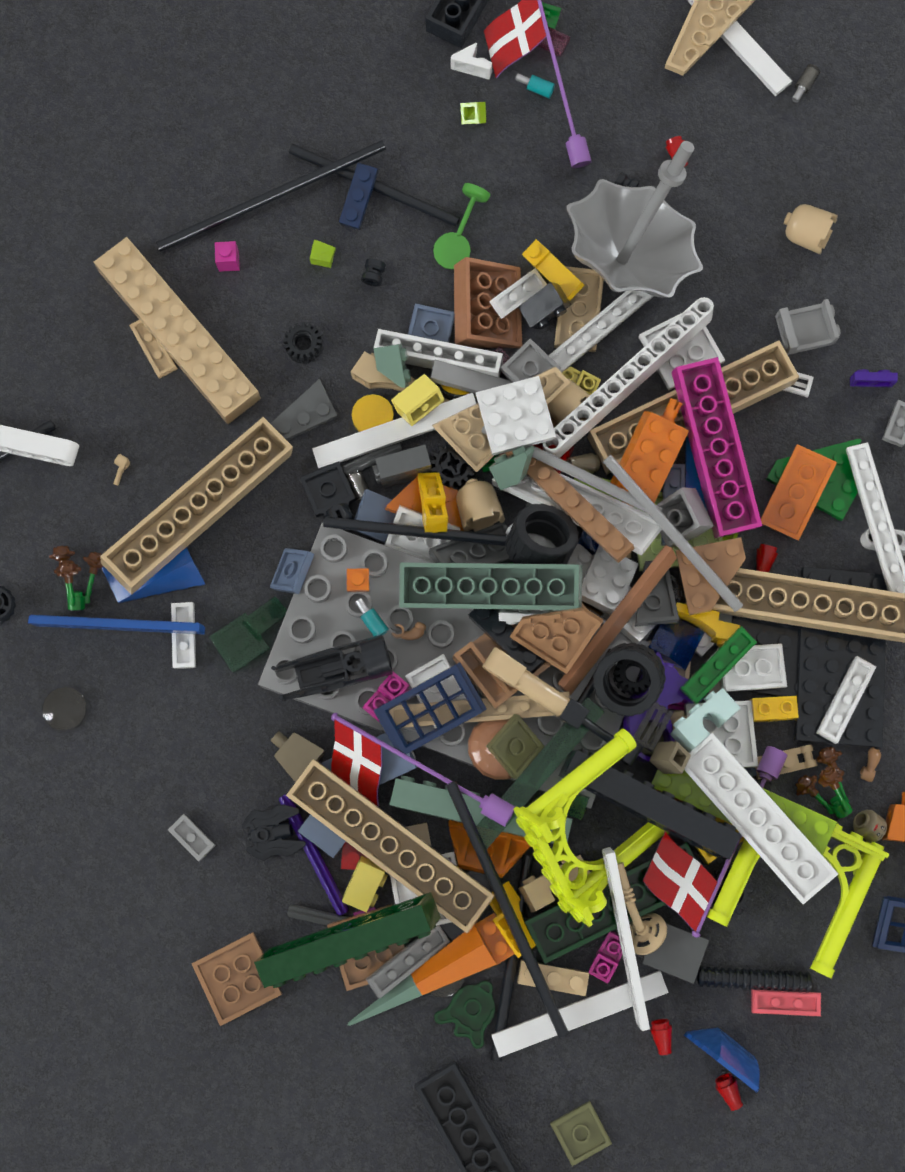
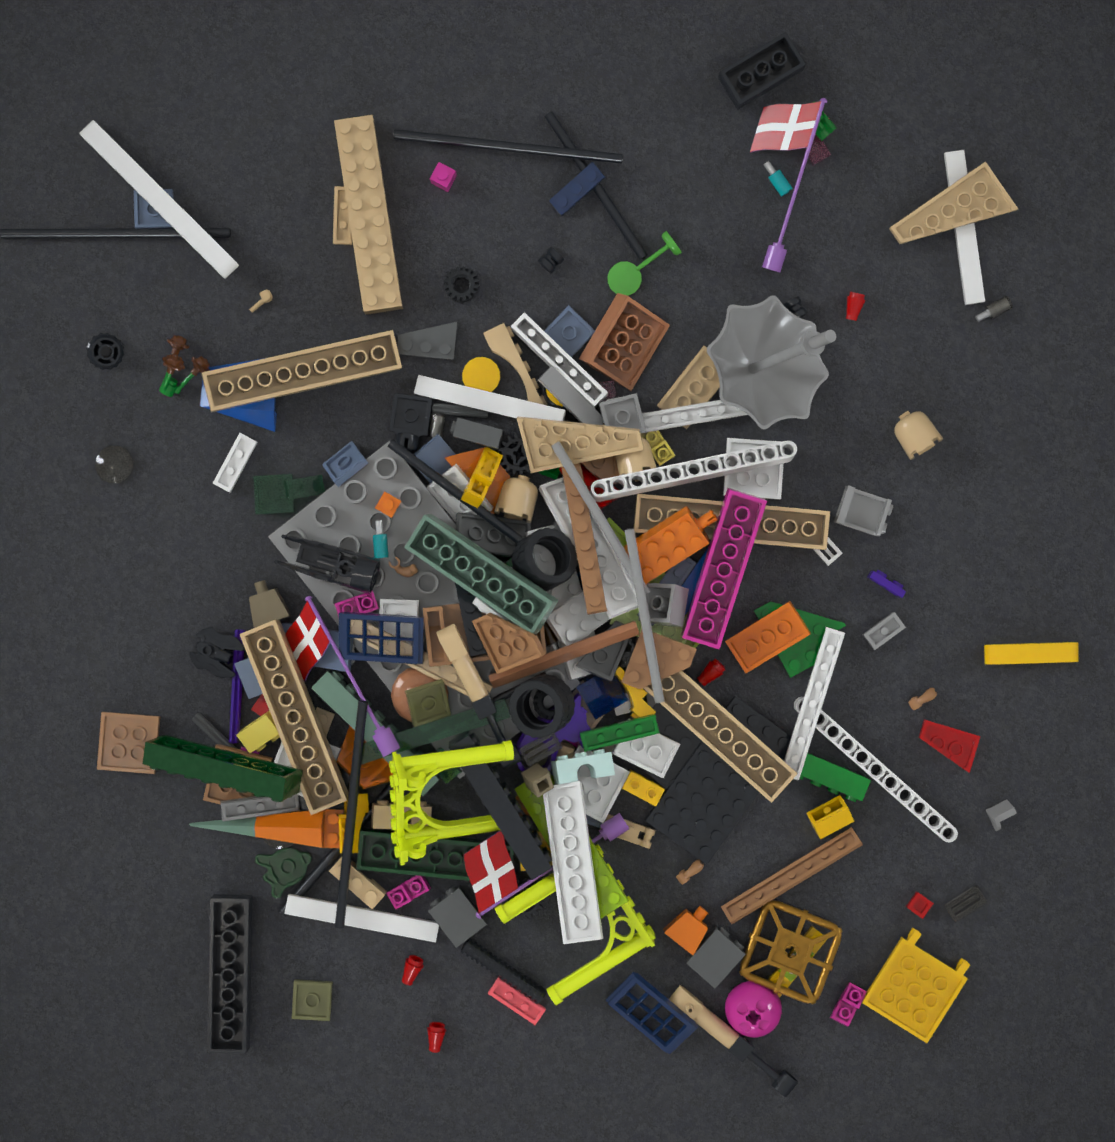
camera: 30 degrees right, 10 degrees up
blue tile [28,615,205,635] -> none
light grey plate [168,814,216,862] -> none
lime slope [310,240,336,268] -> none
sand green slope [373,344,411,388] -> none
light yellow brick [391,374,445,426] -> none
white slope [451,43,492,80] -> none
lime slope [460,102,486,124] -> none
white plate [476,376,556,456] -> none
white plate [489,268,547,319] -> none
sand green slope [489,445,534,490] -> none
black brick [518,282,571,330] -> none
yellow slope [522,239,585,301] -> none
dark tan cone [567,453,600,474] -> none
white tile [602,847,650,1031] -> none
tan dish [617,862,667,955] -> none
blue wedge [684,1027,760,1093] -> none
reddish brown plant [795,747,853,818] -> none
white tile [816,656,876,744] -> none
dark tan head [853,809,887,842] -> none

